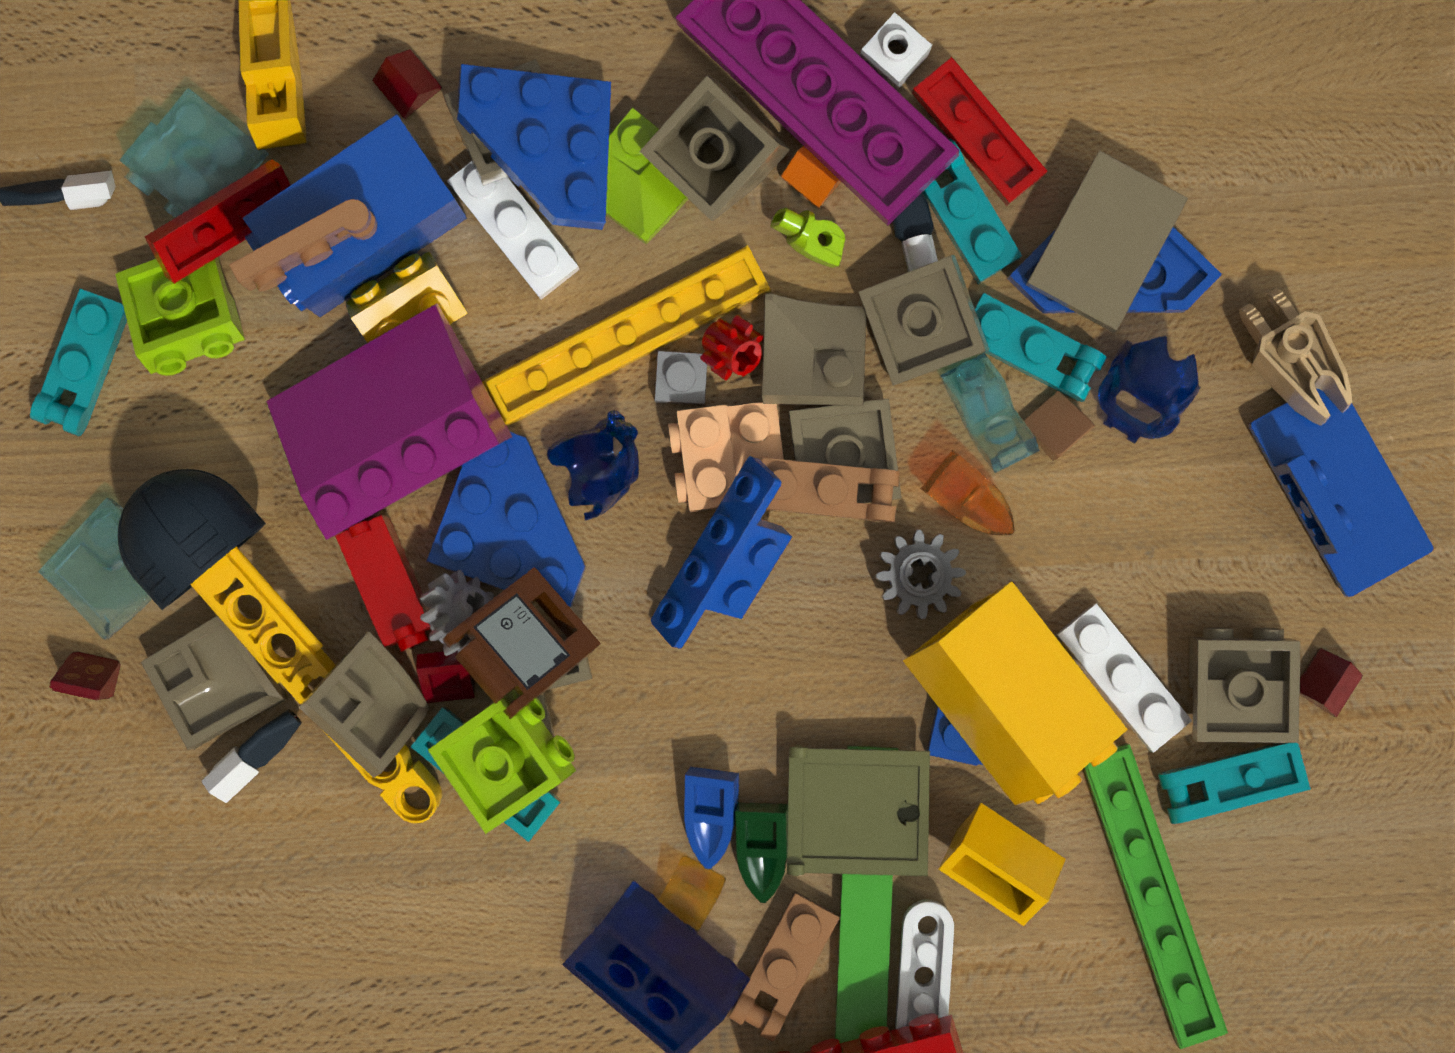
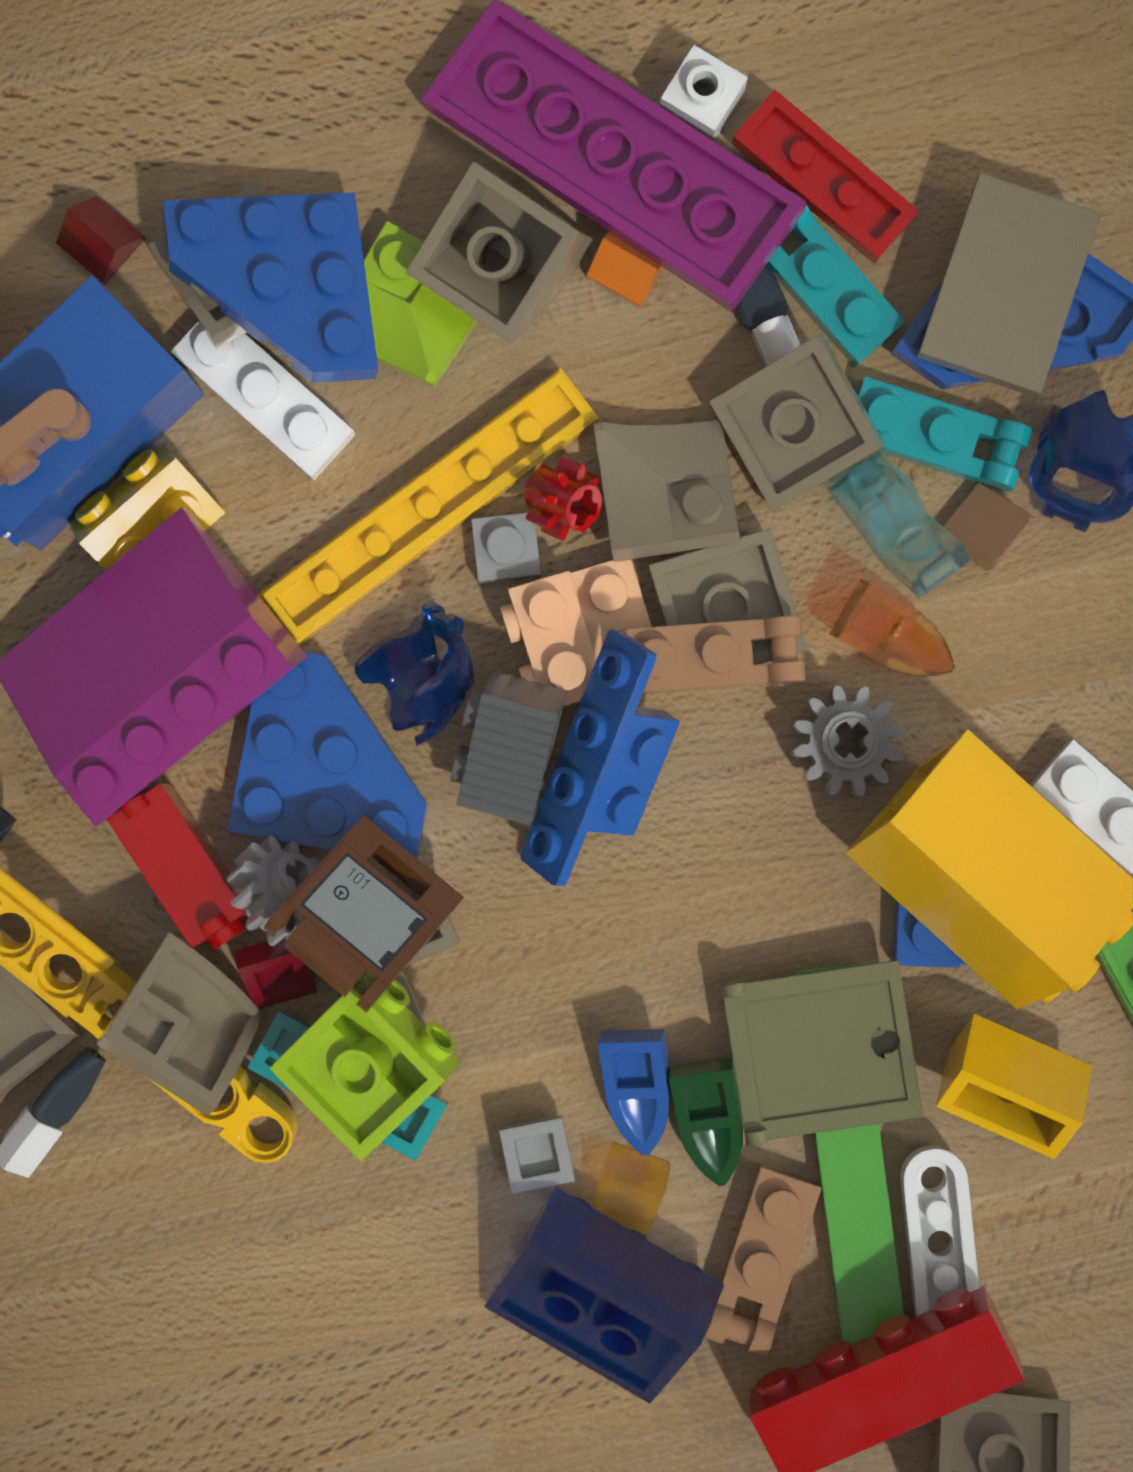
camera: 10 degrees left, 0 degrees up
lime piece [770,207,846,268] -> none
none -> dark grey brick [450,671,567,825]
none -> light grey plate [499,1115,575,1194]

